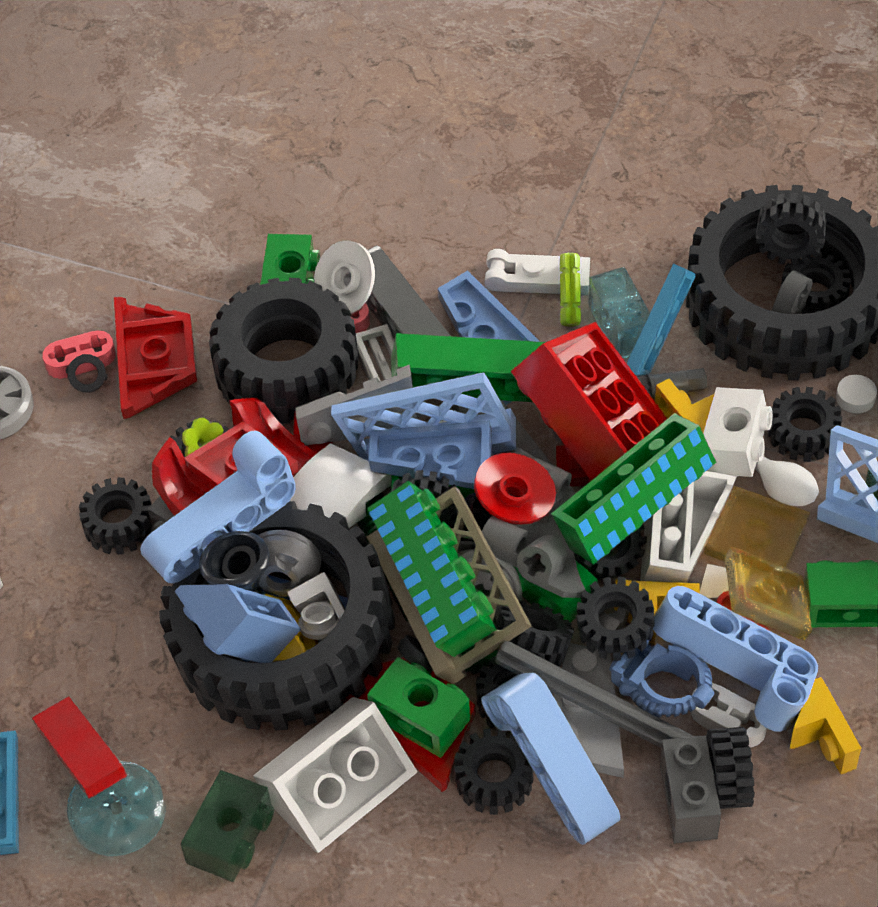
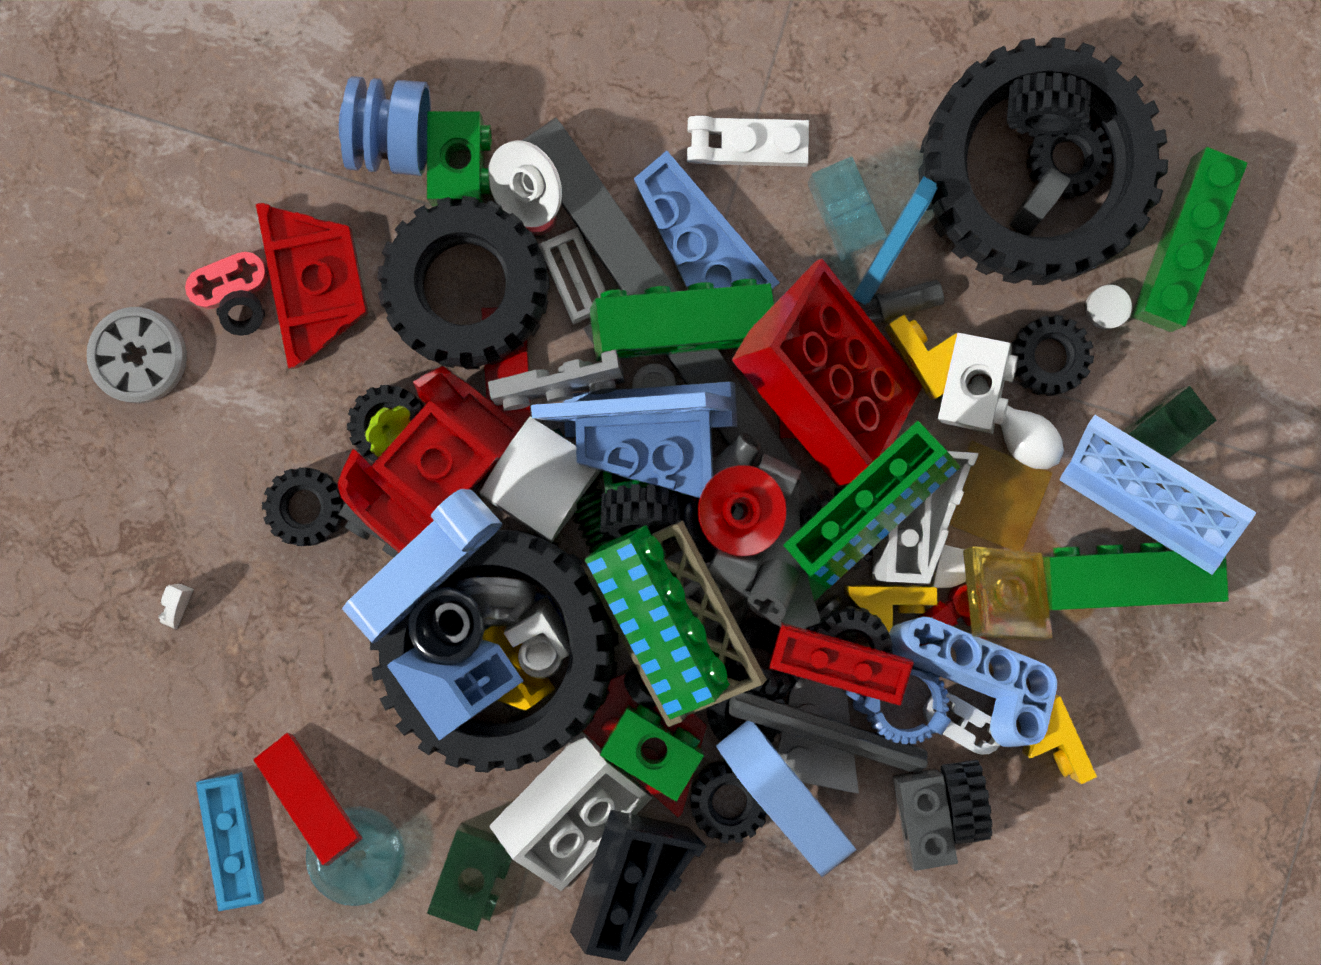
camera: 10 degrees left, 35 degrees up
lime axle [560,253,581,327] -> none
none -> medium blue wheel [339,76,431,176]
none -> black wedge [570,810,707,962]
none -> red tile [769,623,914,706]

